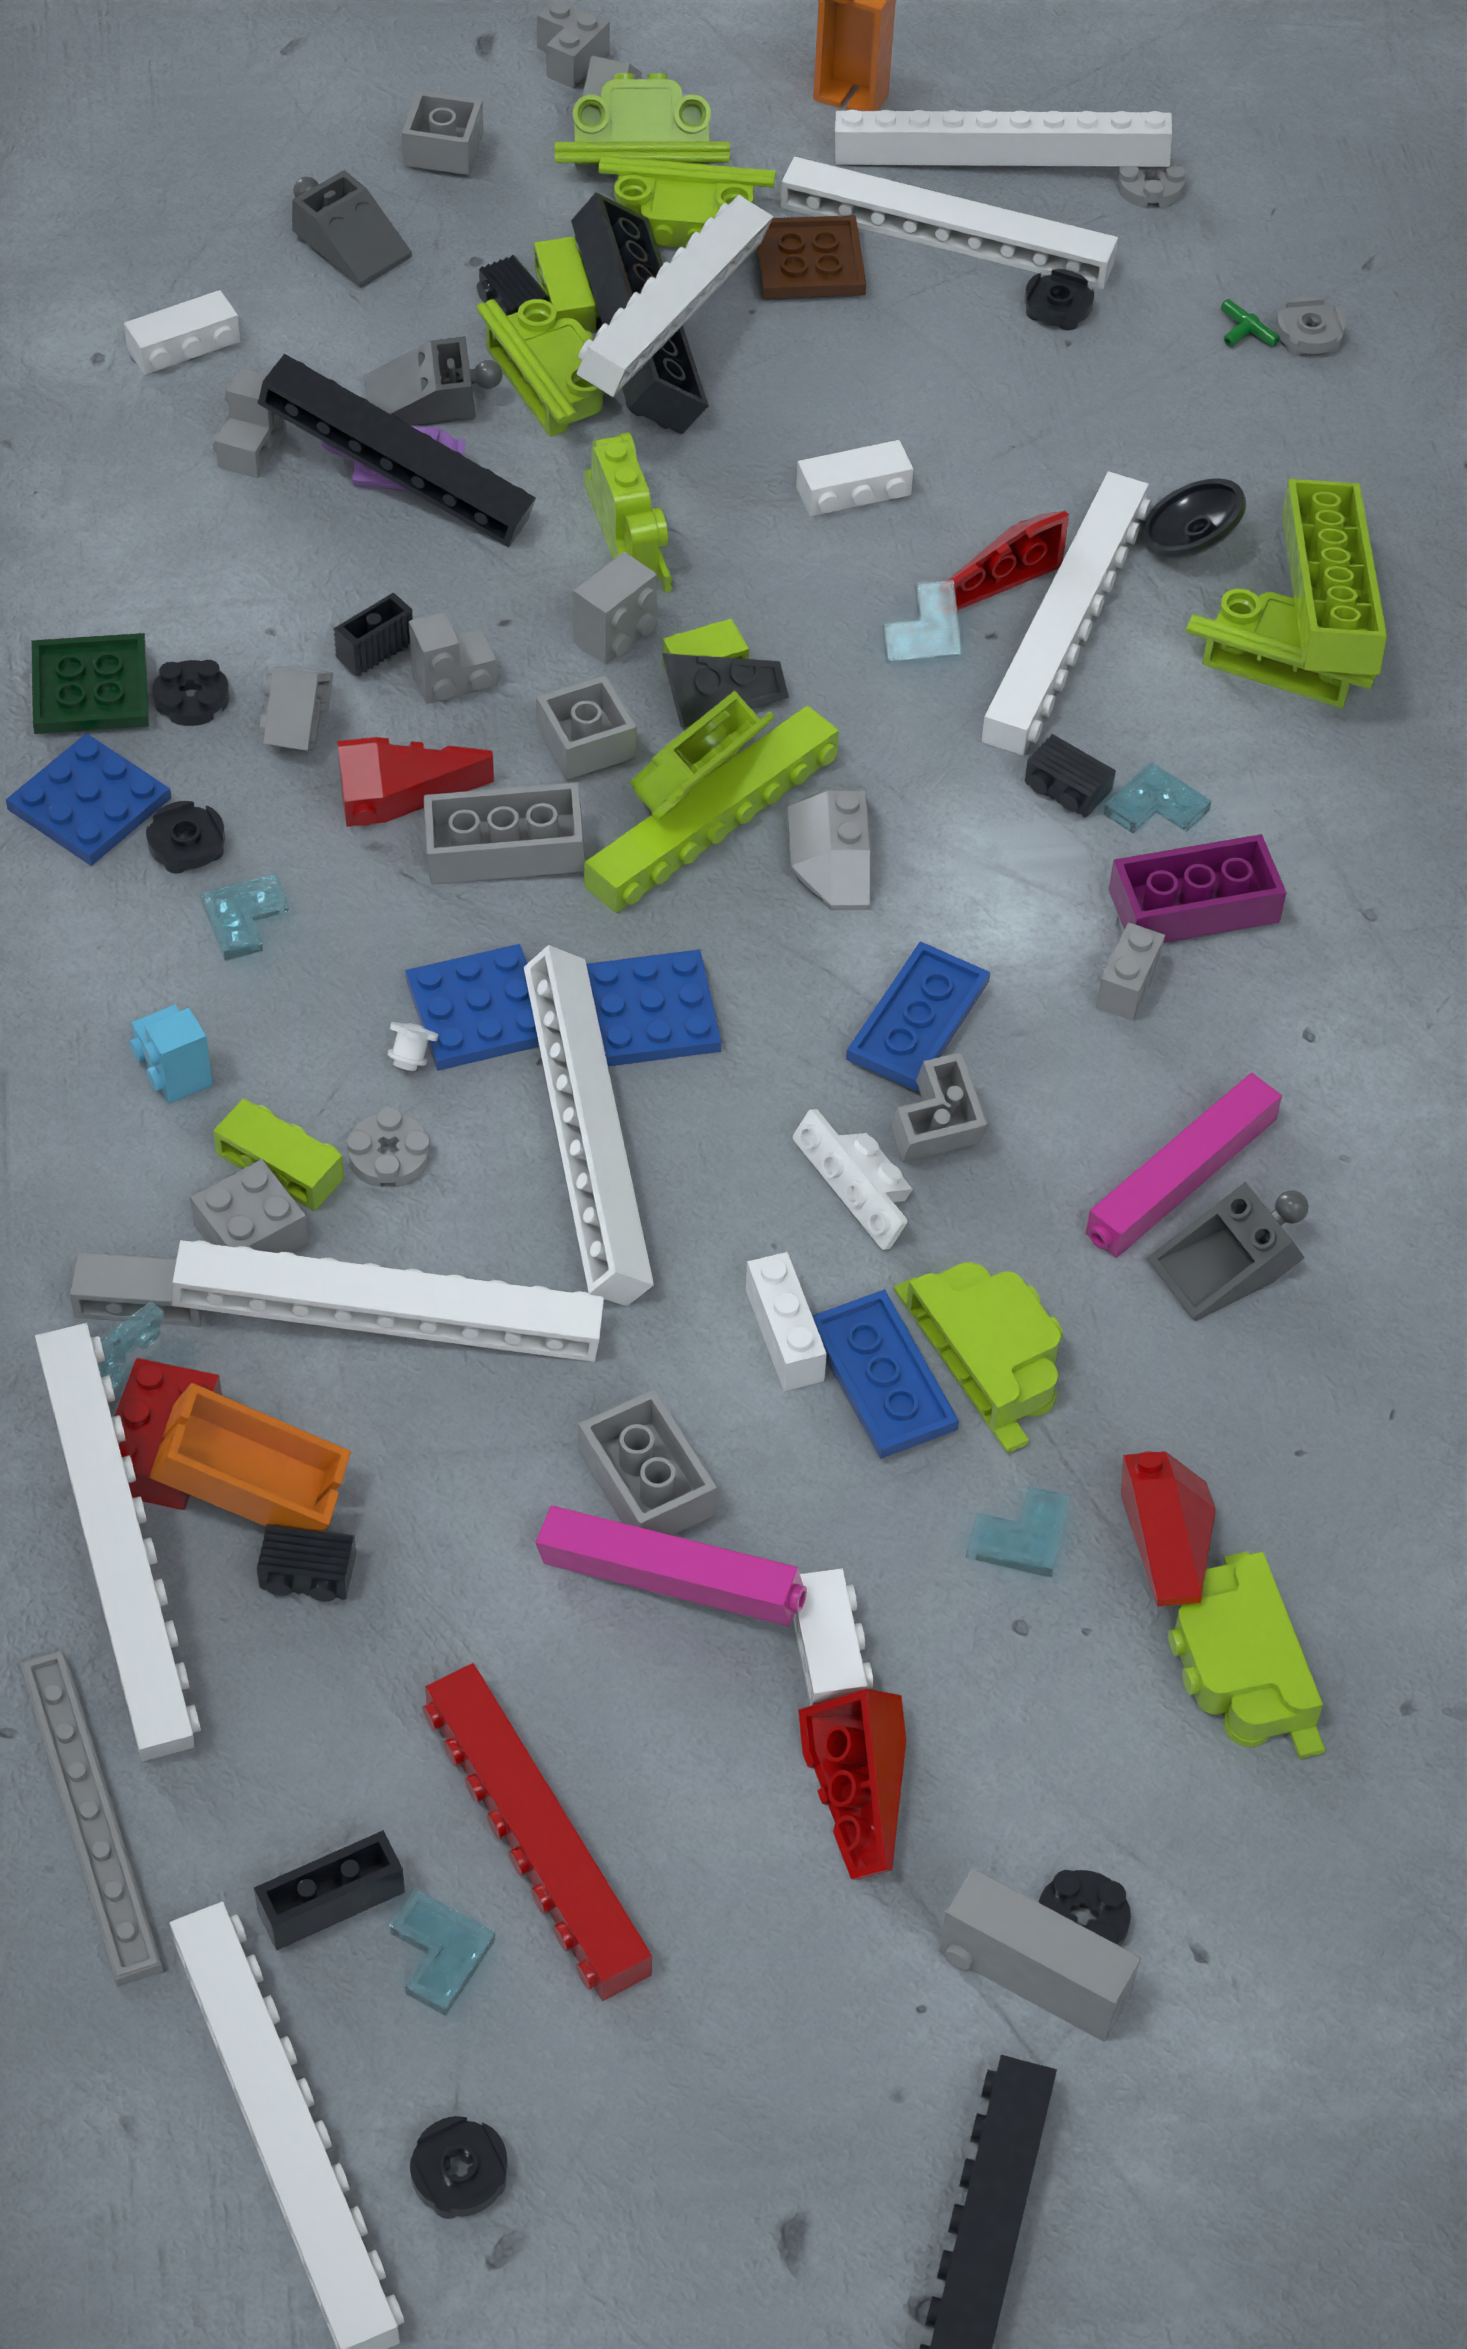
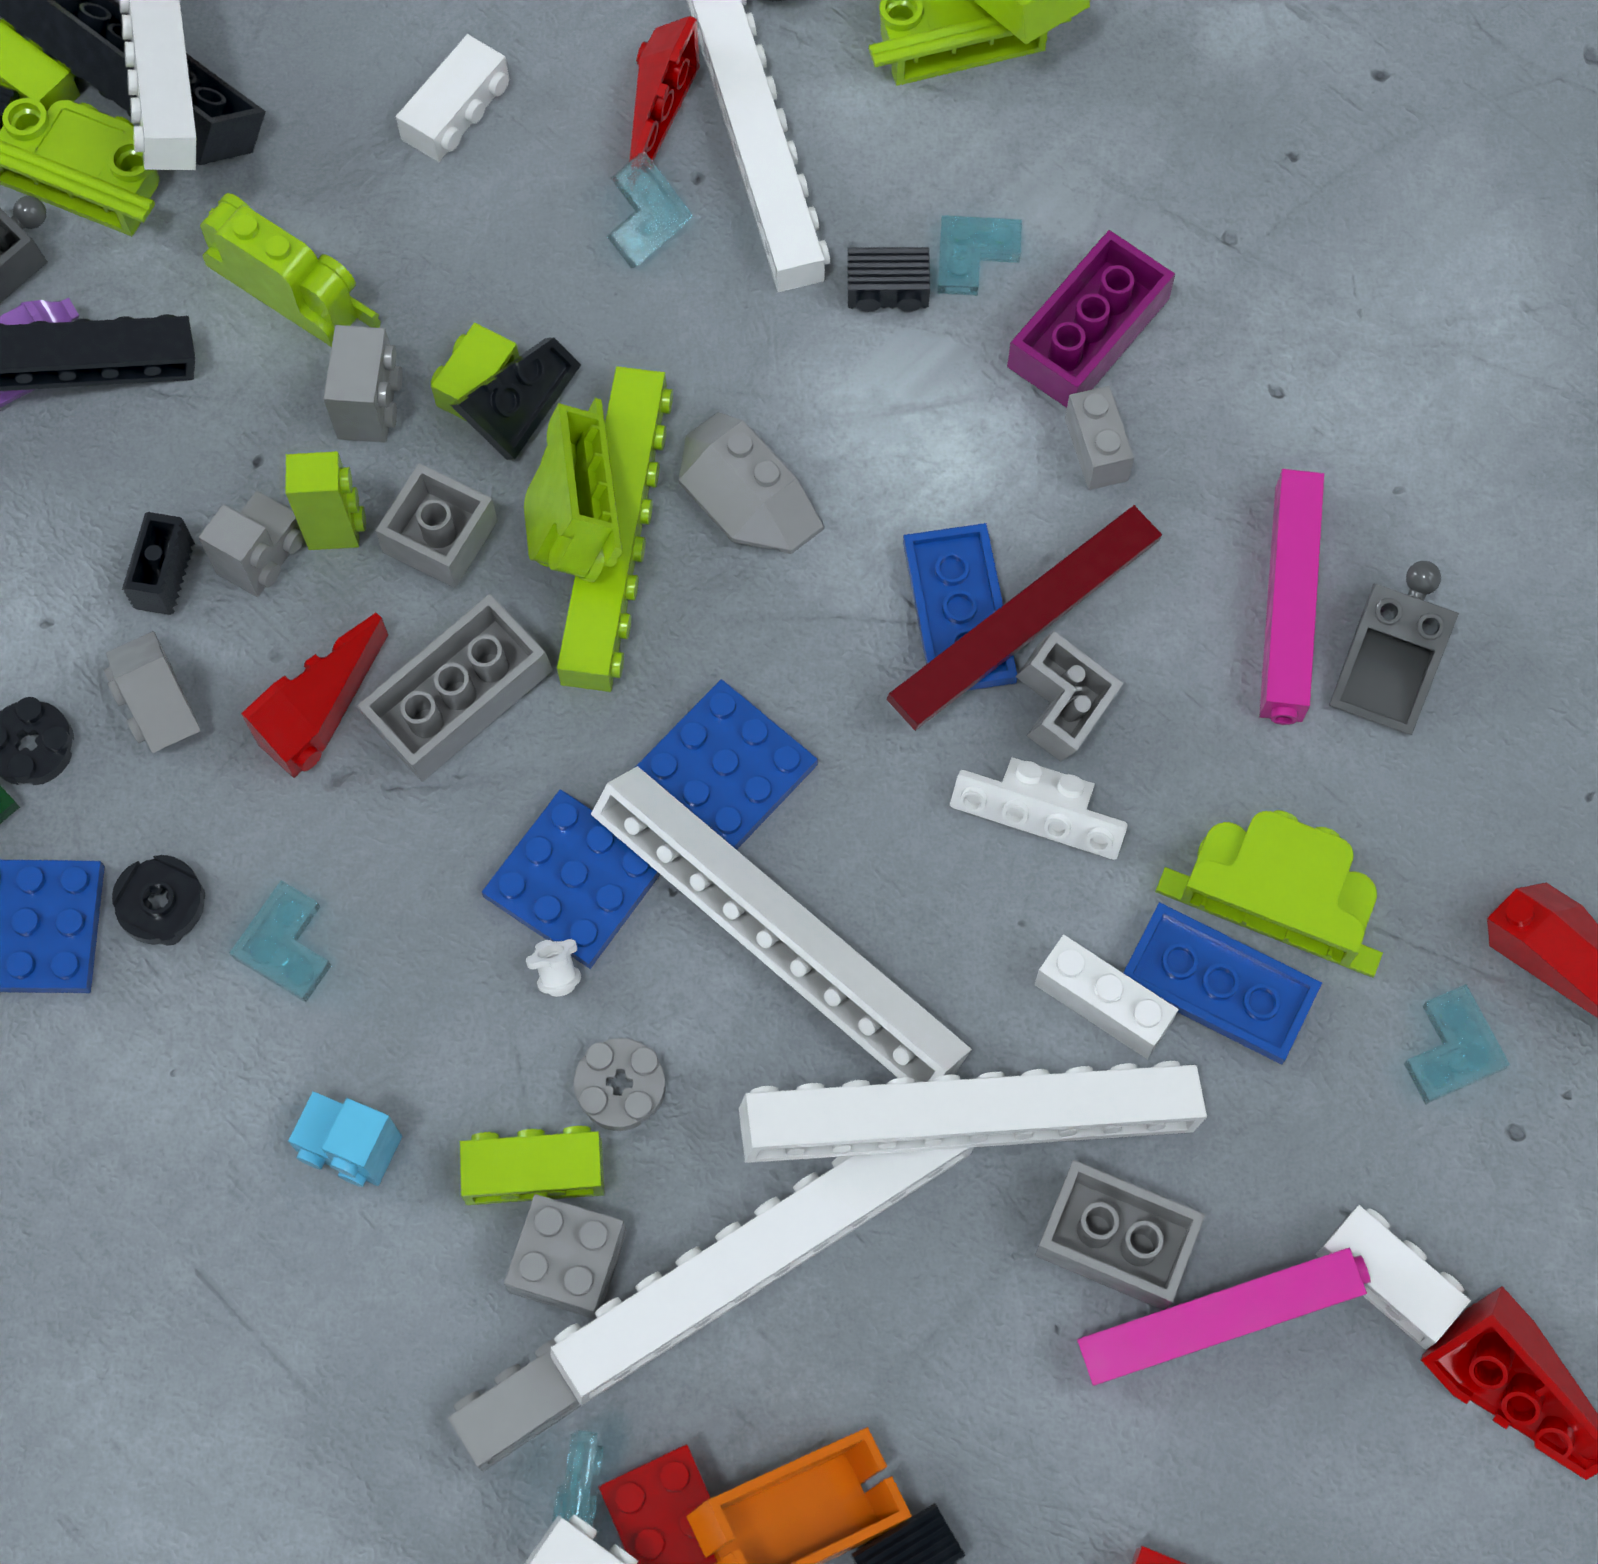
camera: 35 degrees left, 15 degrees up
none -> lime brick [285,451,366,550]
none -> white brick [739,1061,1207,1163]
none -> dark red tile [886,505,1162,731]

